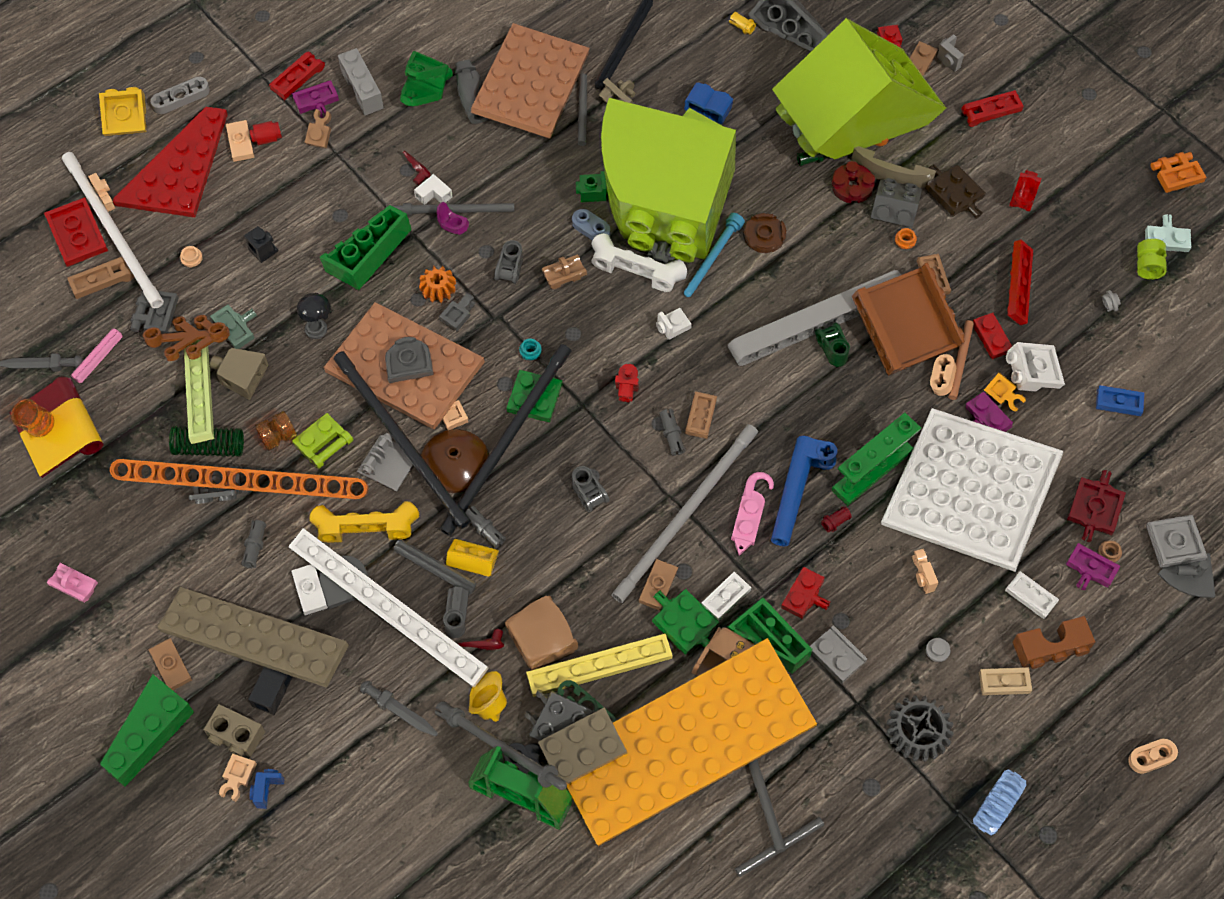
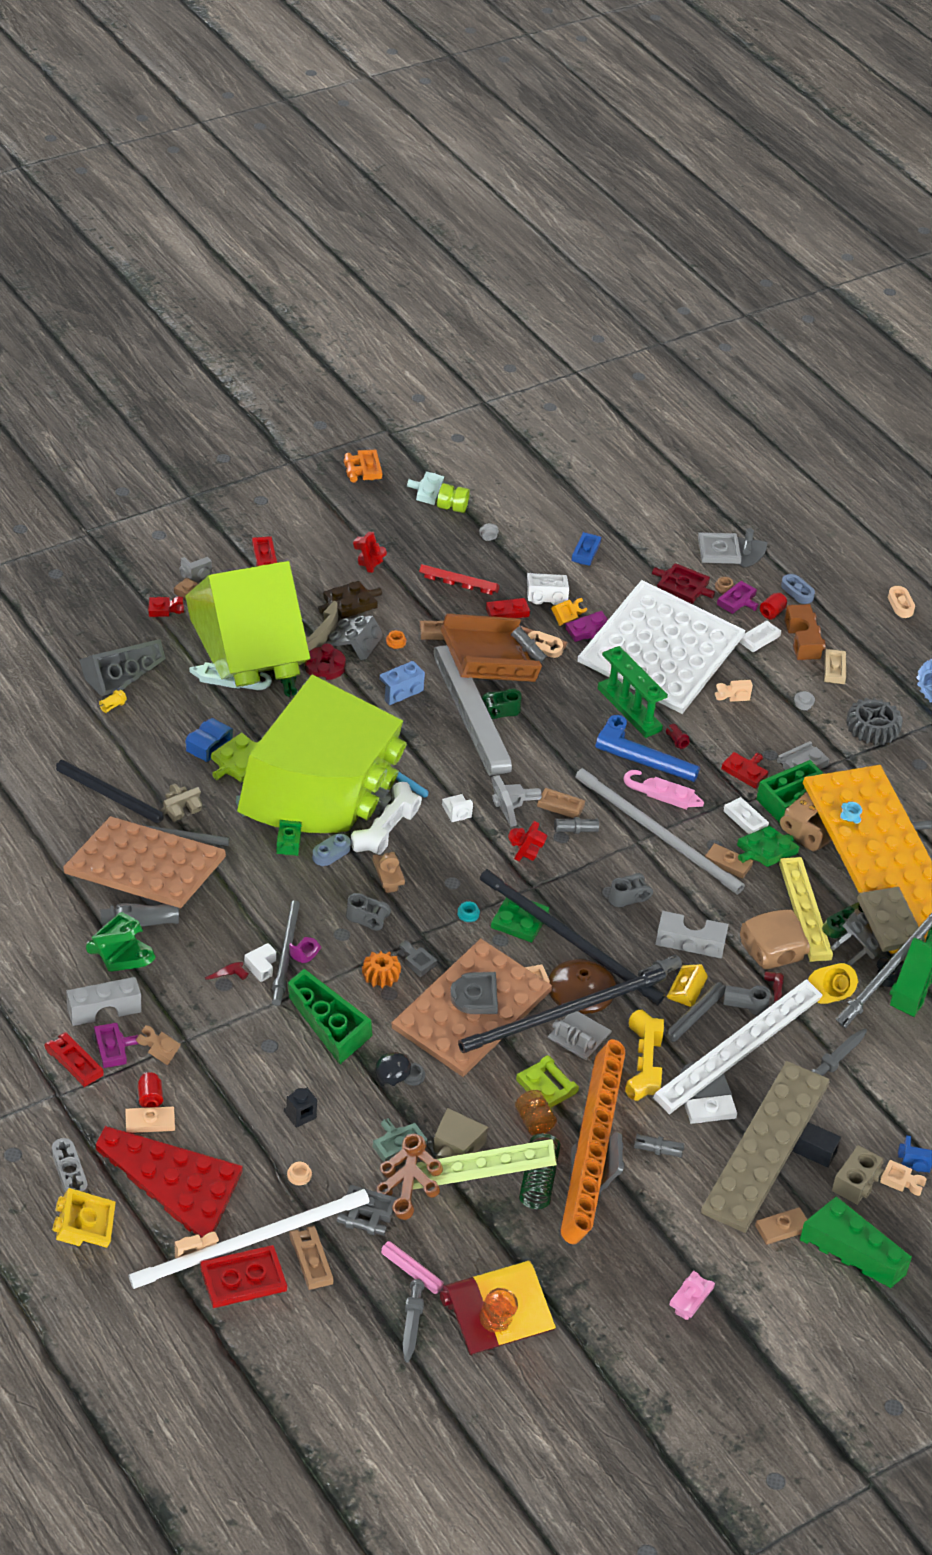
camera: 85 degrees left, 20 degrees down
none -> medium blue bracket [379,661,425,705]
none -> light grey piece [491,775,542,827]
none -> dark grey pin [511,626,547,663]
none -> light grey arch [656,911,729,958]
none -> red brick [759,593,787,620]
none -> sand blue plate [781,574,815,604]
none -> medium azure plate [840,802,863,824]

